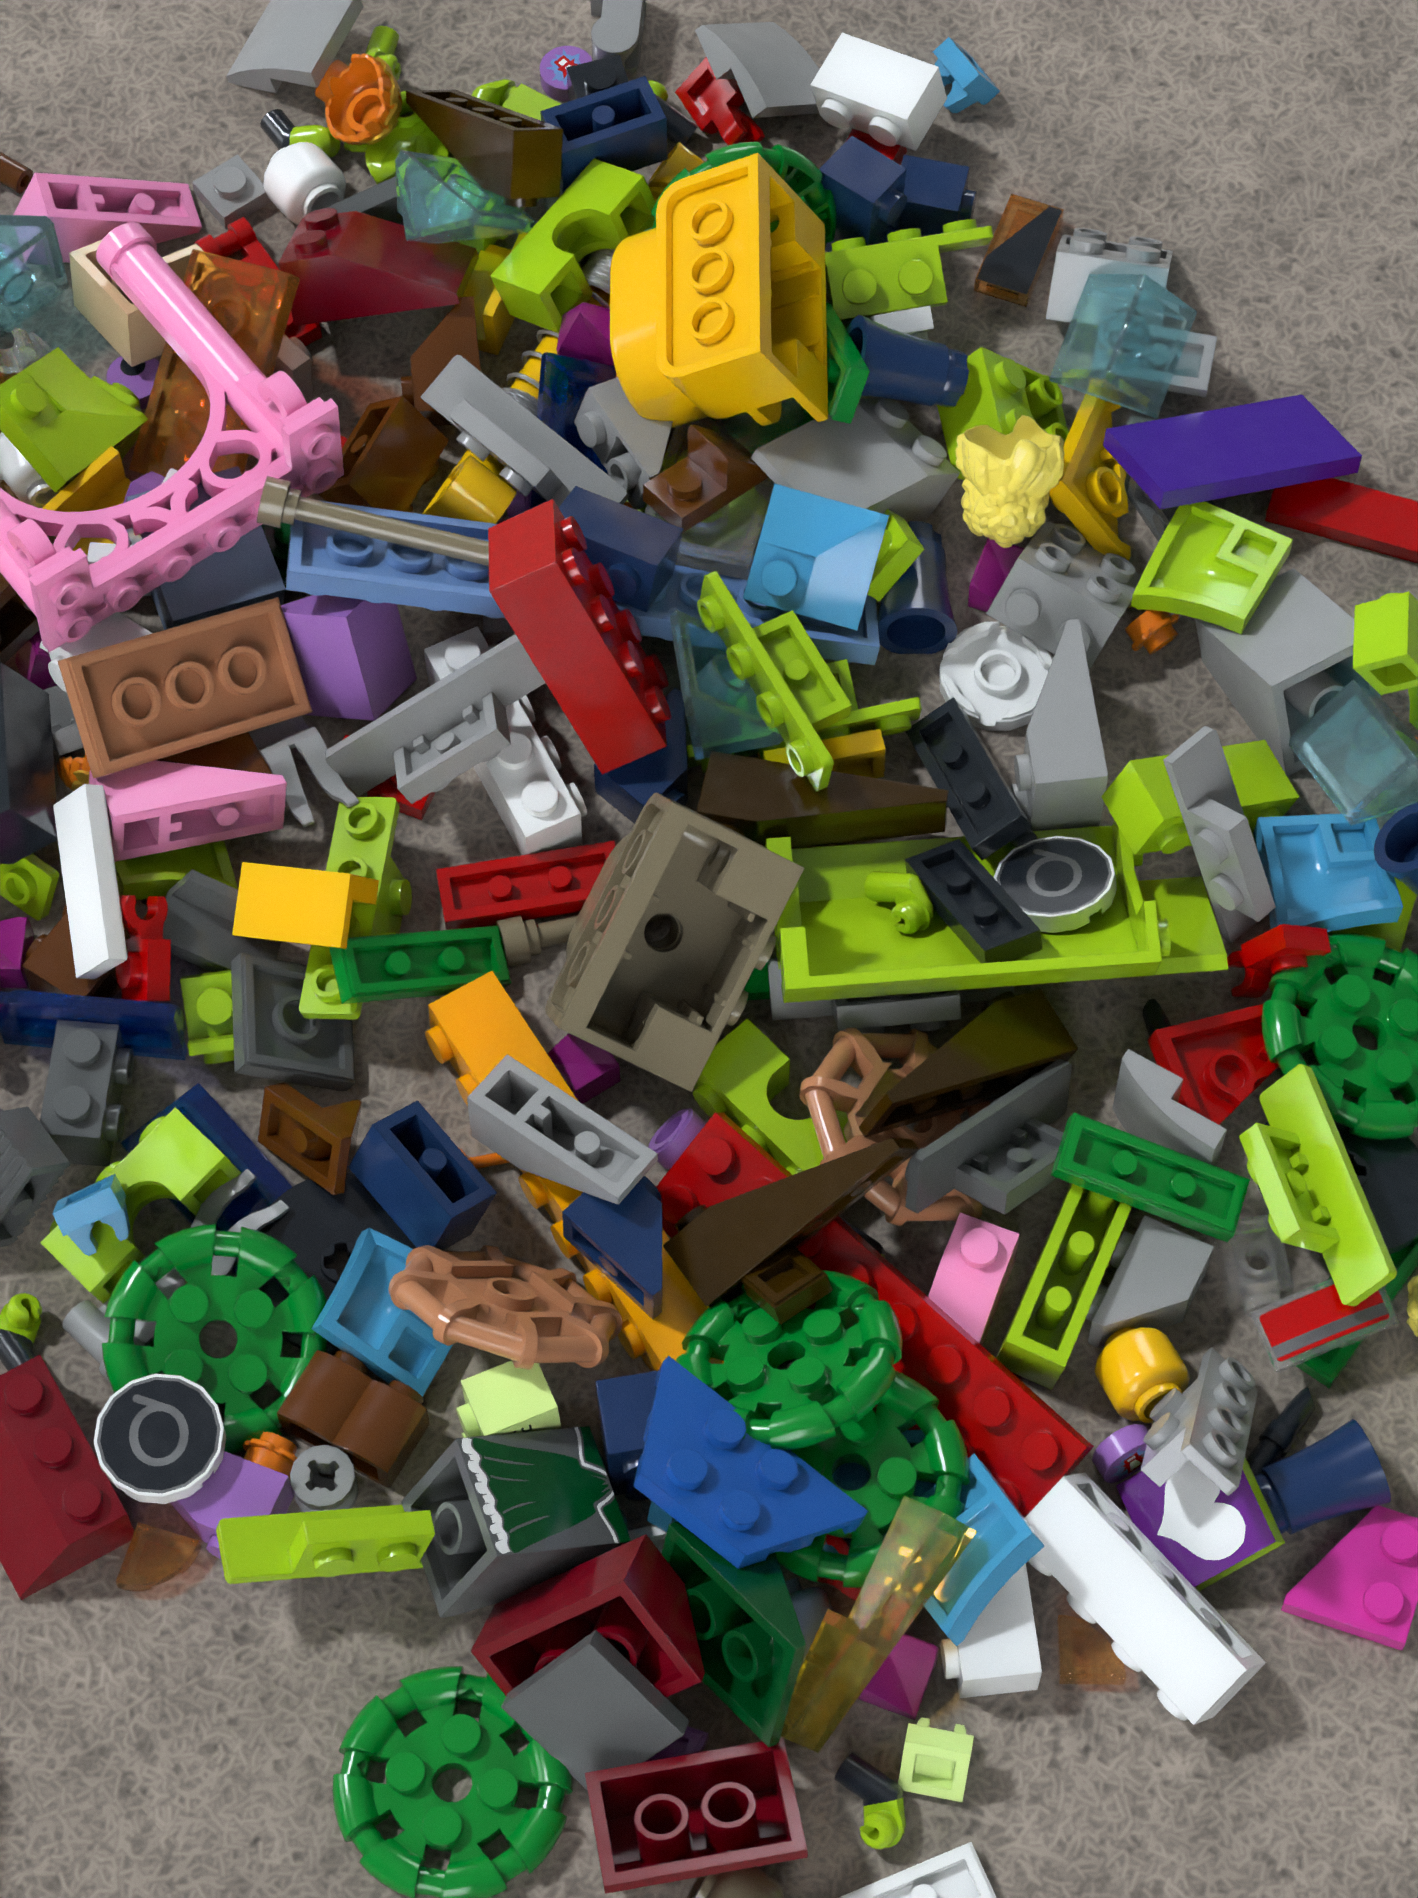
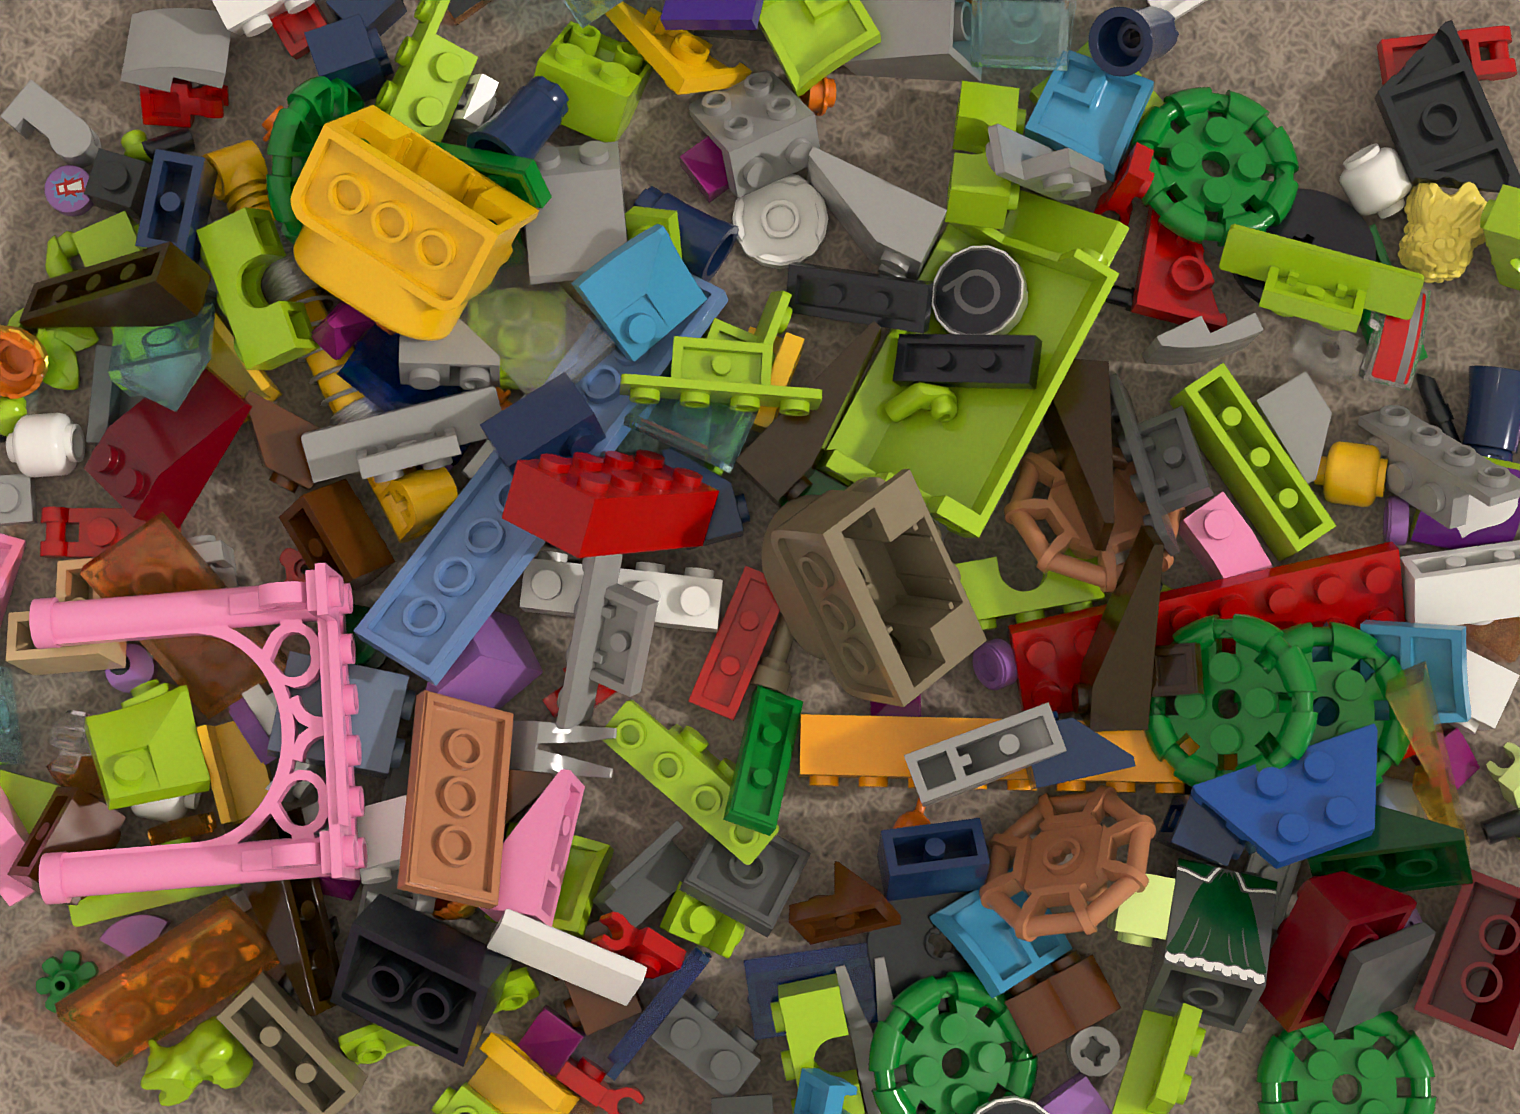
camera: 60 degrees left, 20 degrees up
yellow panel [232,862,379,949] -> none
orange plate [243,1432,298,1480] -> none
dark tan piece [257,476,489,566] -> none
reddish brown slope [643,425,769,533] -> none
light yellow hair [955,415,1065,548] -> none
green tile [1050,1113,1250,1242] -> none

